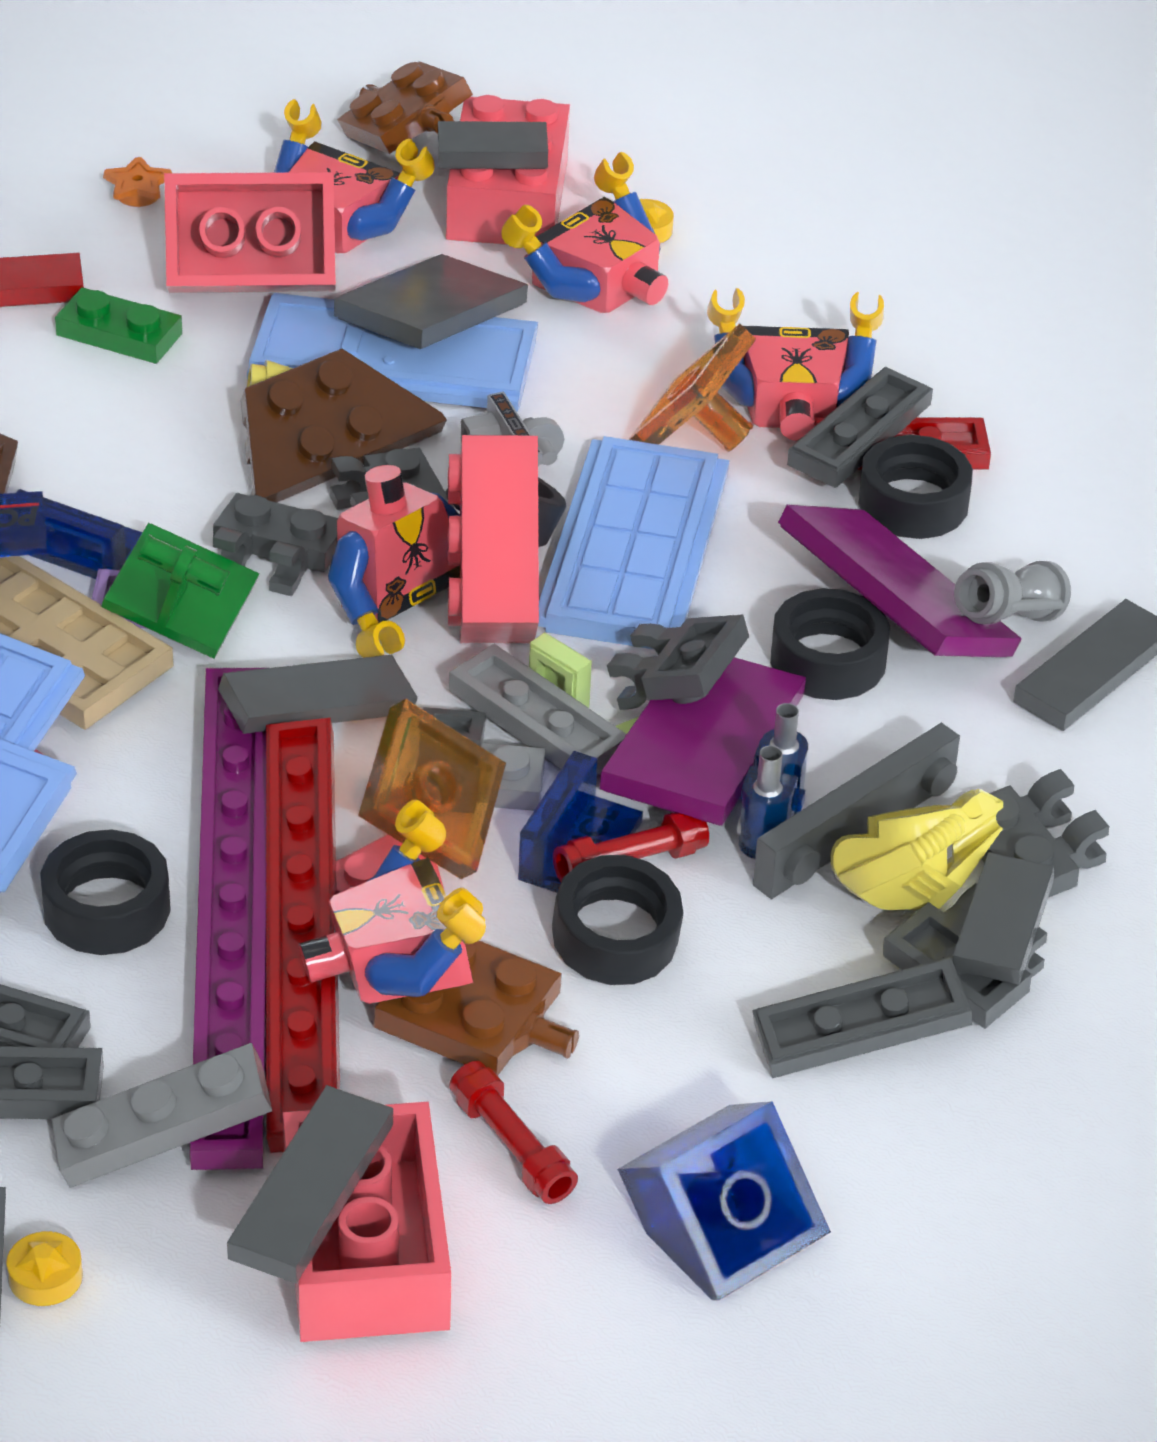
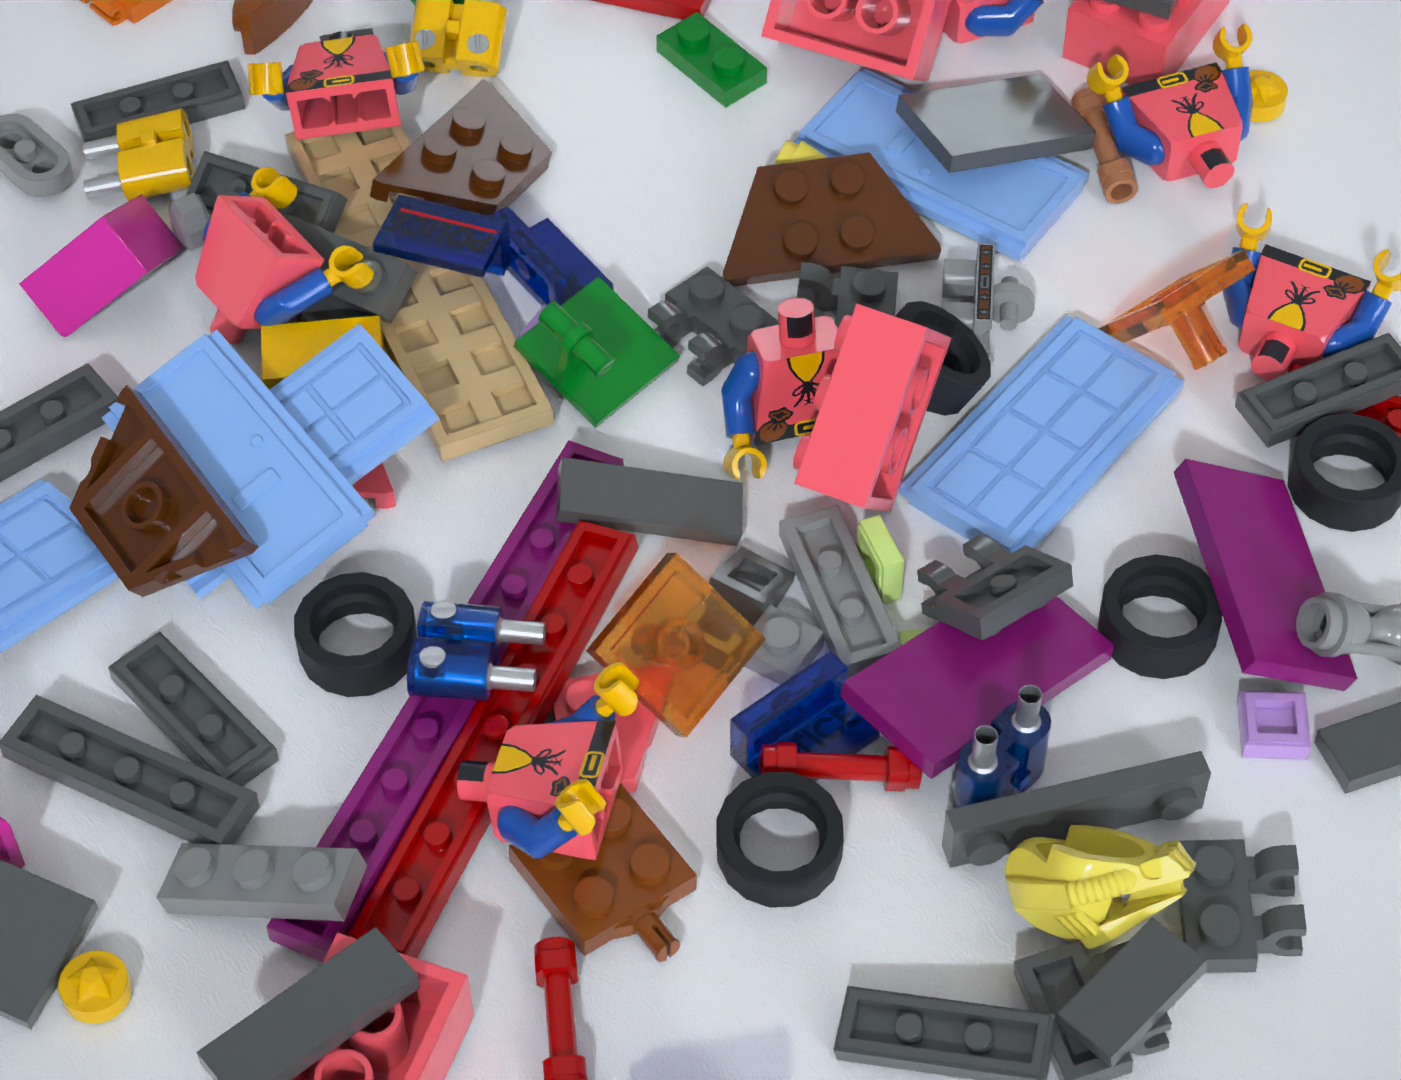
camera: 30 degrees right, 10 degrees up
none -> clear blue piece [407,600,546,702]
none -> nougat bar [1071,87,1138,204]
none -> lavender tile [1237,691,1311,760]

